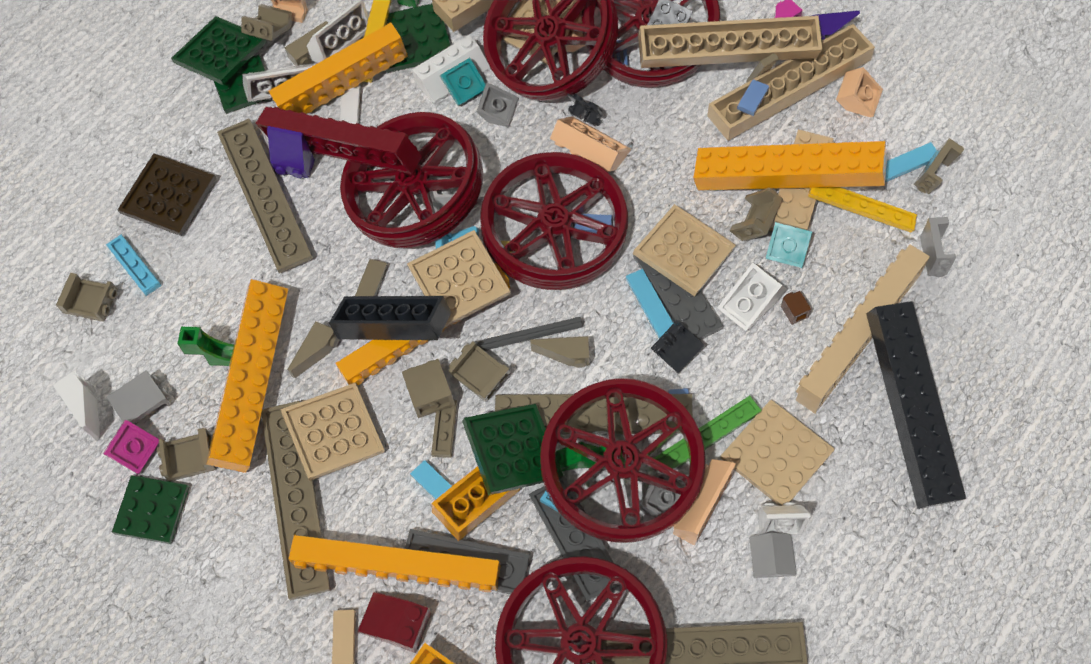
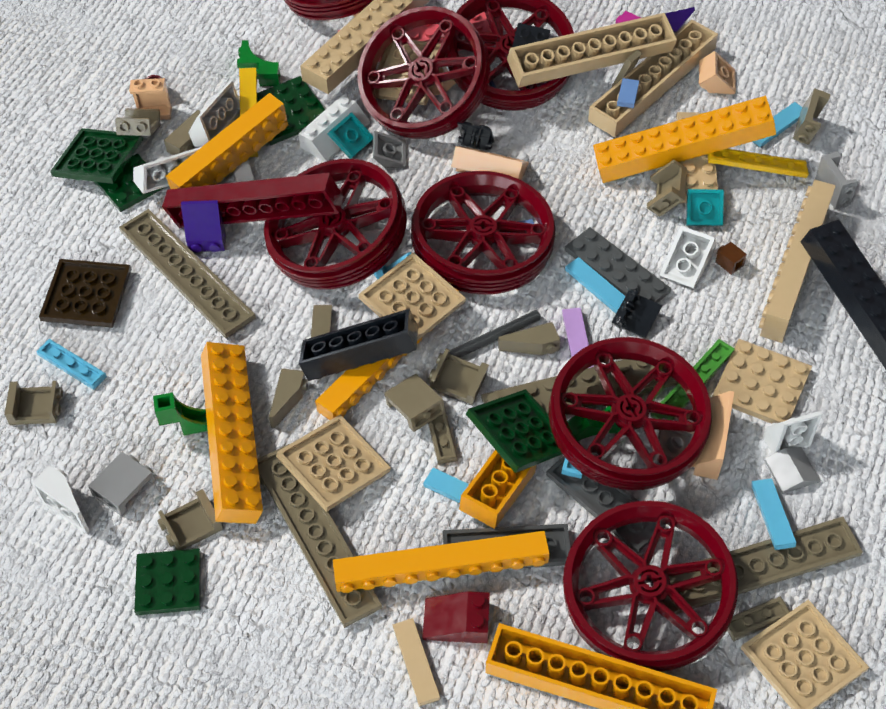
camera: 20 degrees left, 10 degrees down
dark pink plate [103,420,159,474] -> none
tan plate [633,204,736,296] -> none
none -> lavender tile [562,307,594,368]
none -> medium azure tile [751,478,797,550]

